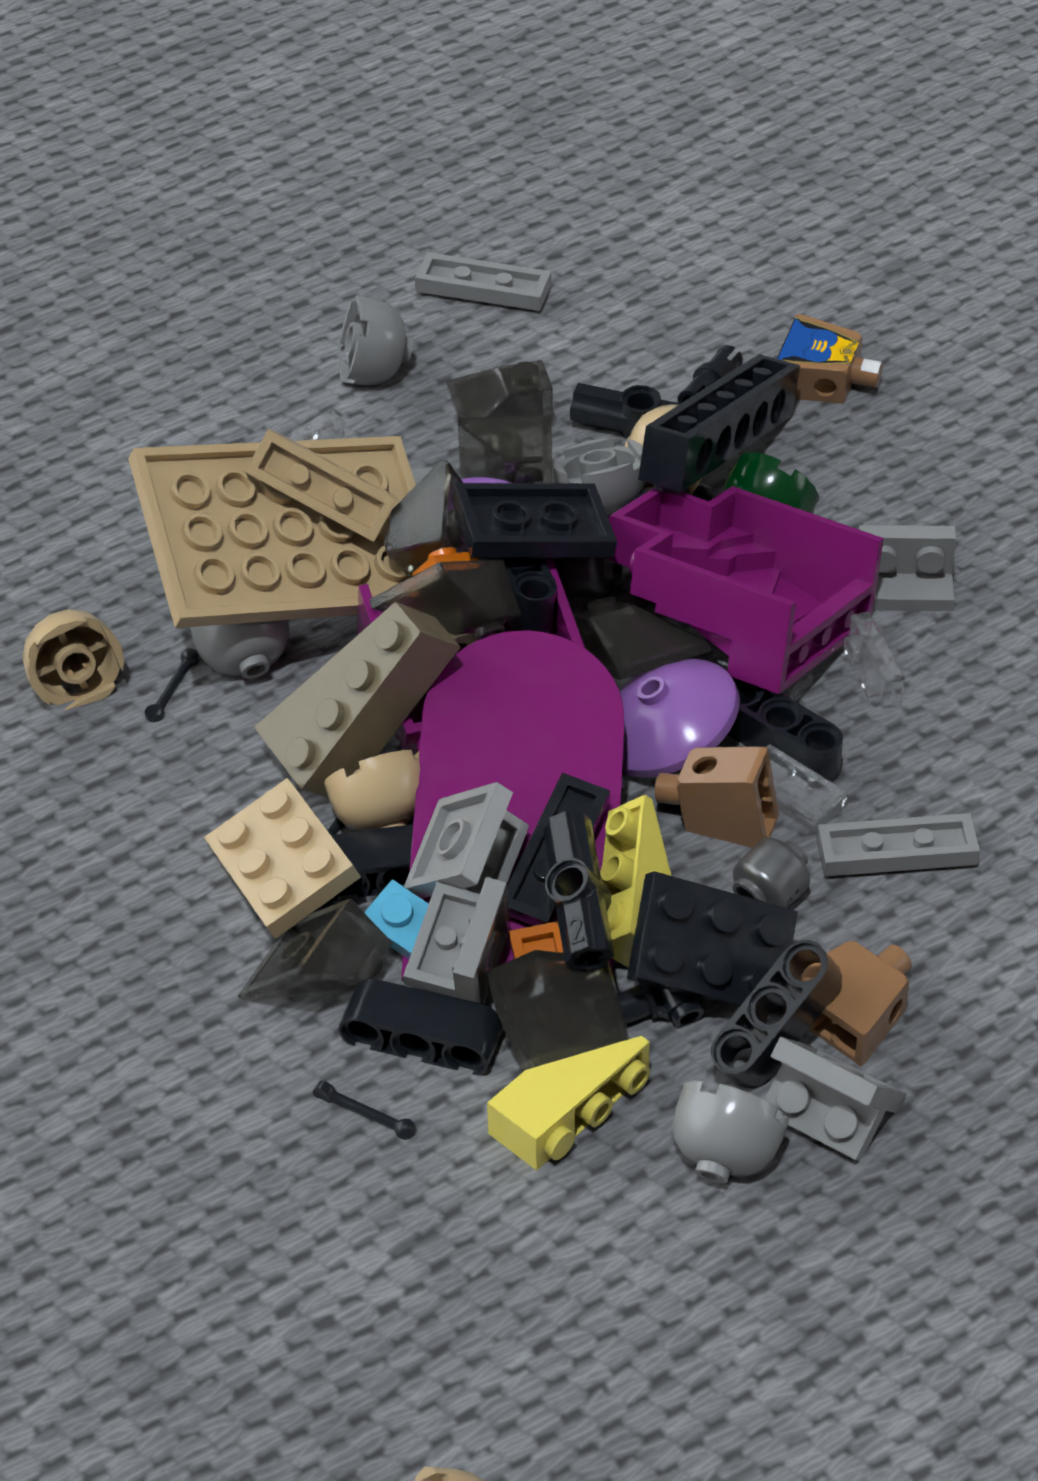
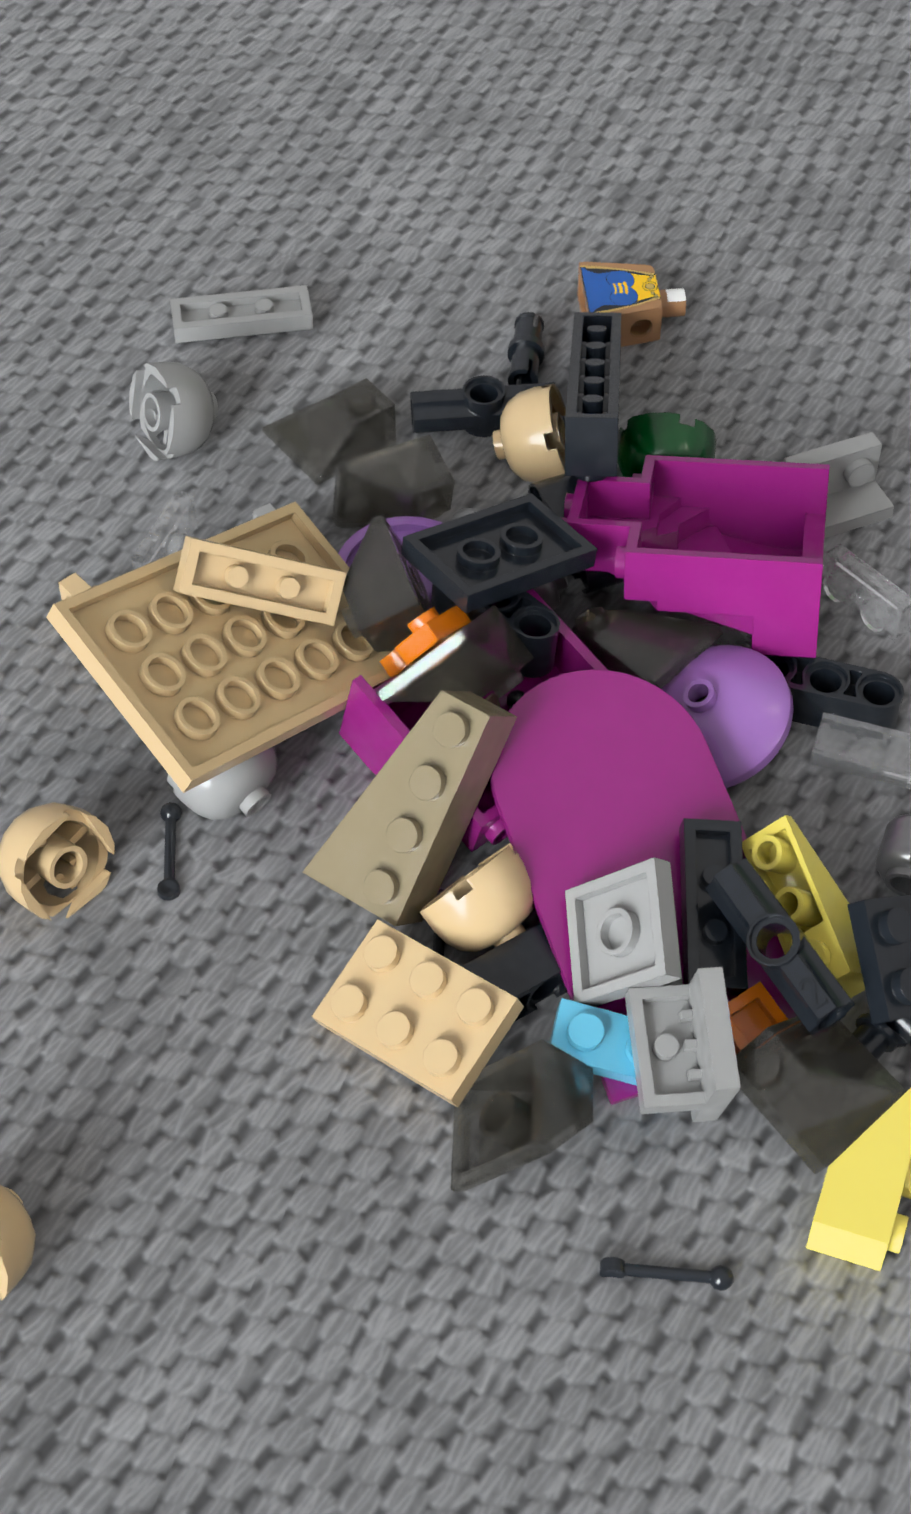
camera: 25 degrees left, 5 degrees up
black beam [338,978,504,1076] -> none
light grey cylinder [552,438,646,519] -> none
medium nougat torso [655,747,779,848] -> none

